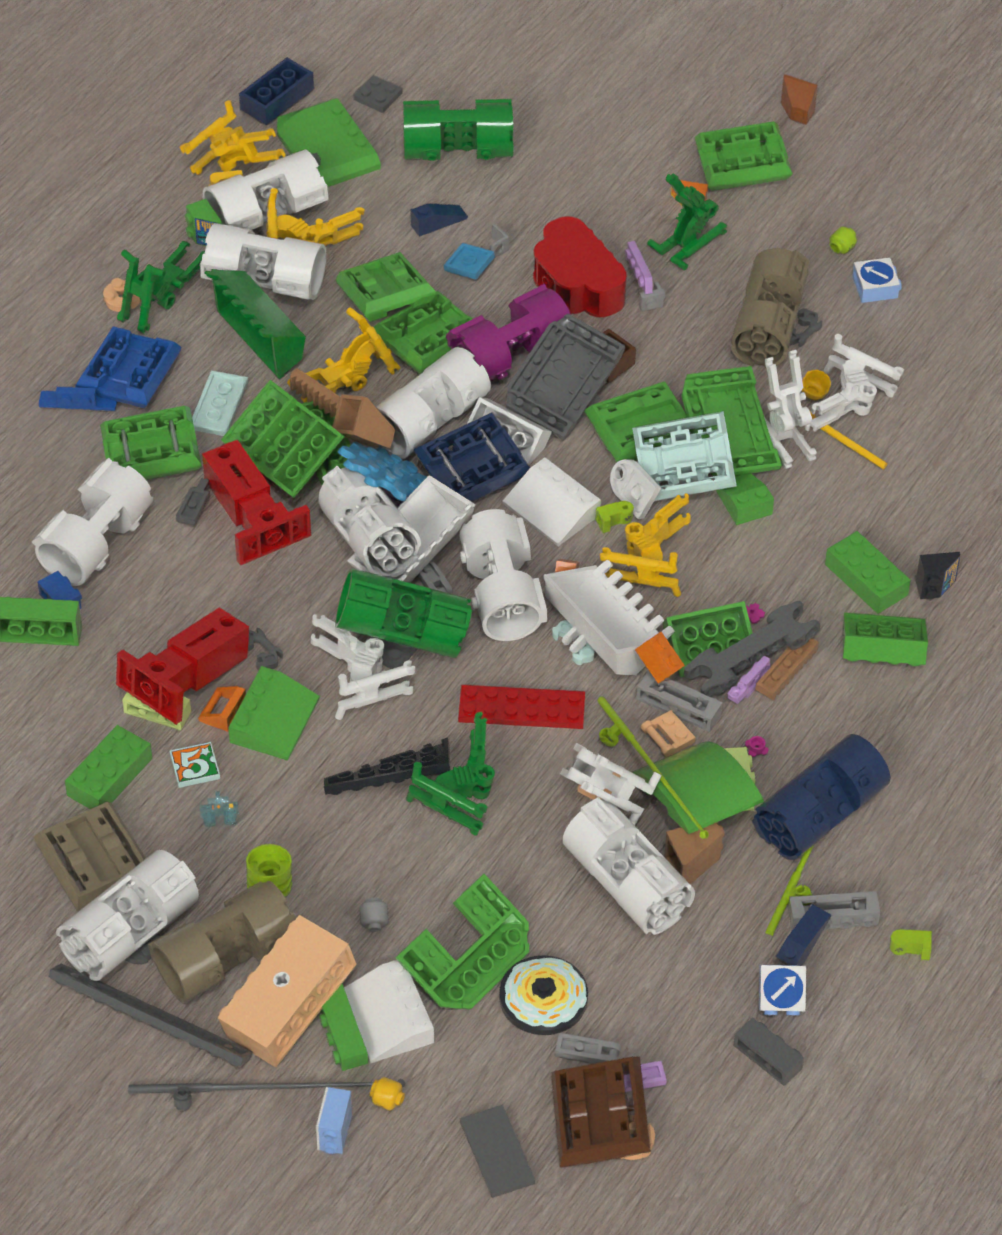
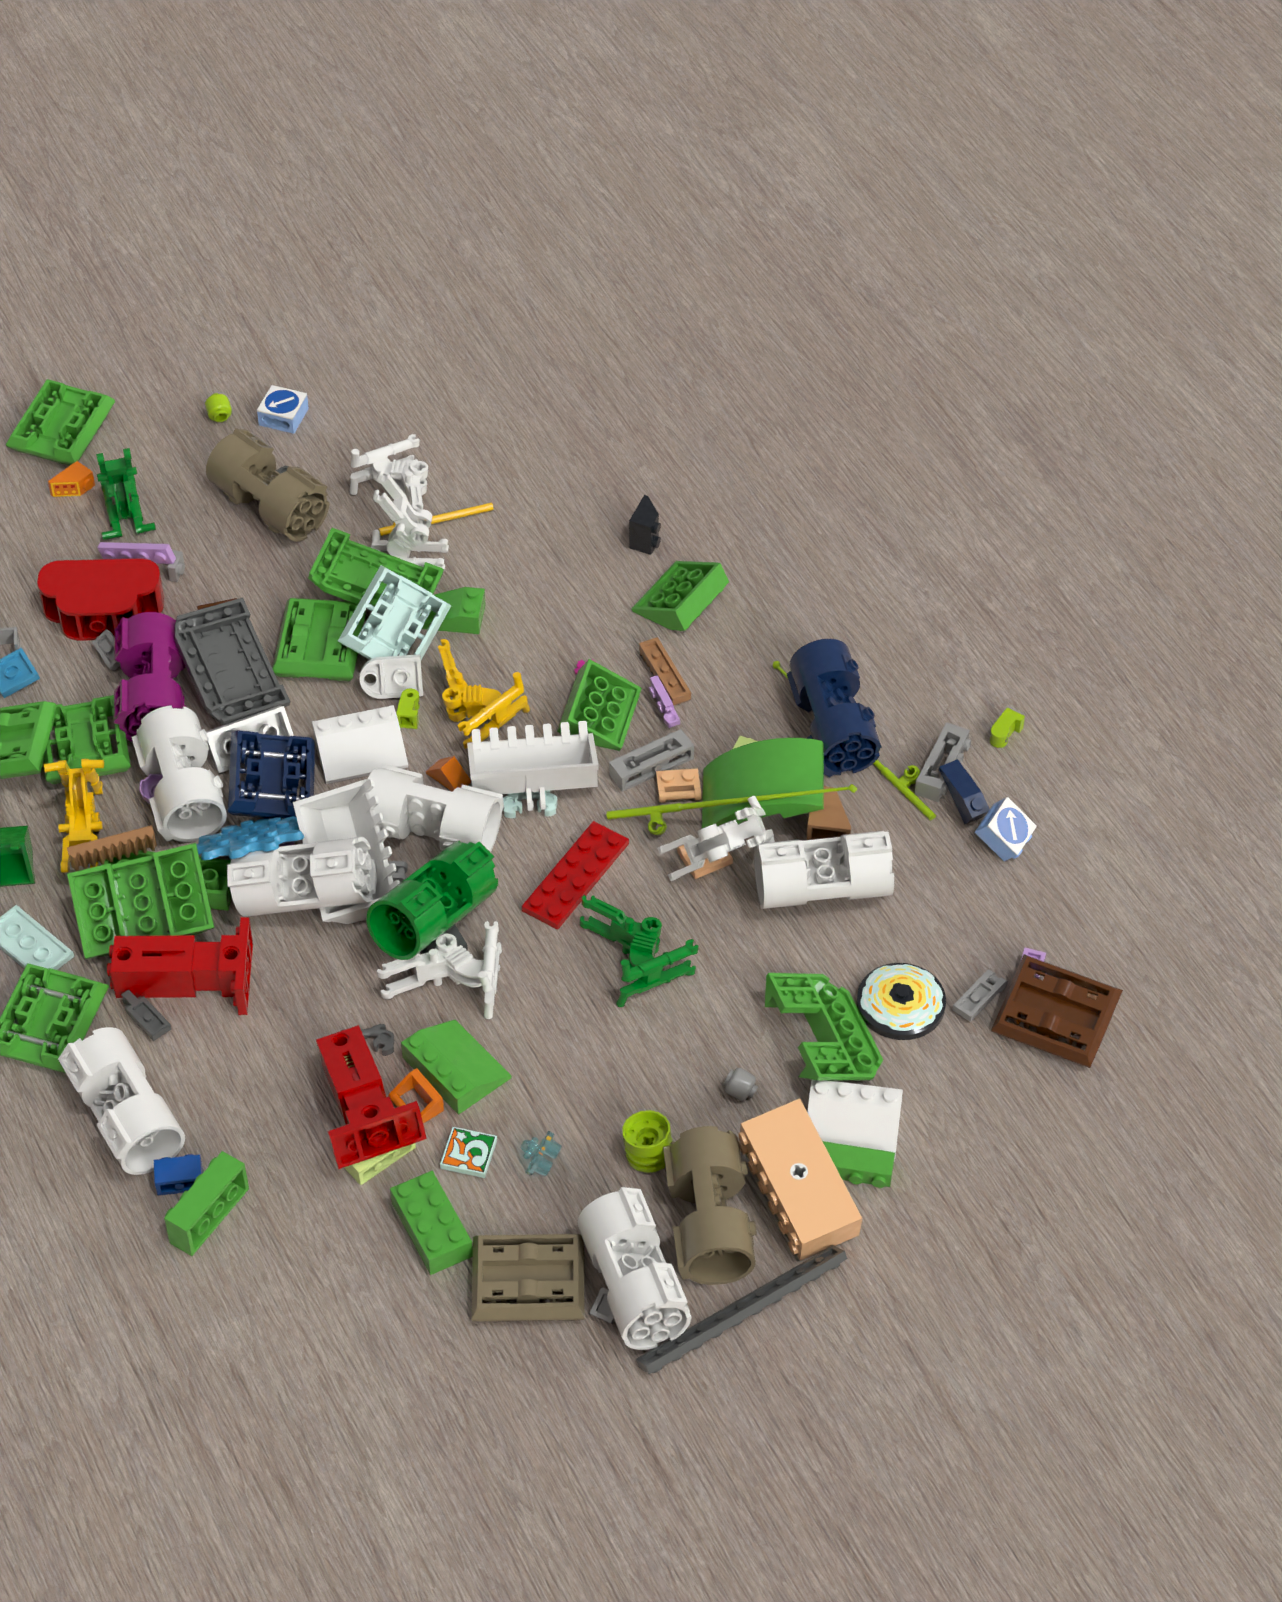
camera: 60 degrees left, 0 degrees up
dark grey piece [129,1079,405,1111] -> none
light blue piece [316,1087,352,1154] -> none
black wing [324,737,451,795] -> none
medium nougat slope [332,394,395,448] -> none
yellow head [369,1077,405,1110] -> none
dark grey tile [460,1104,535,1198] -> none
orange slope [635,632,685,684] -> none
dark grey piece [684,601,820,697] -> none
dark grey brick [733,1017,804,1086] -> none
dark pink plate [745,736,769,757] -> none
dark orange slope [781,74,818,125] -> none
yellow hair [801,369,831,401] -> none
bright green brick [825,531,911,614] -> none

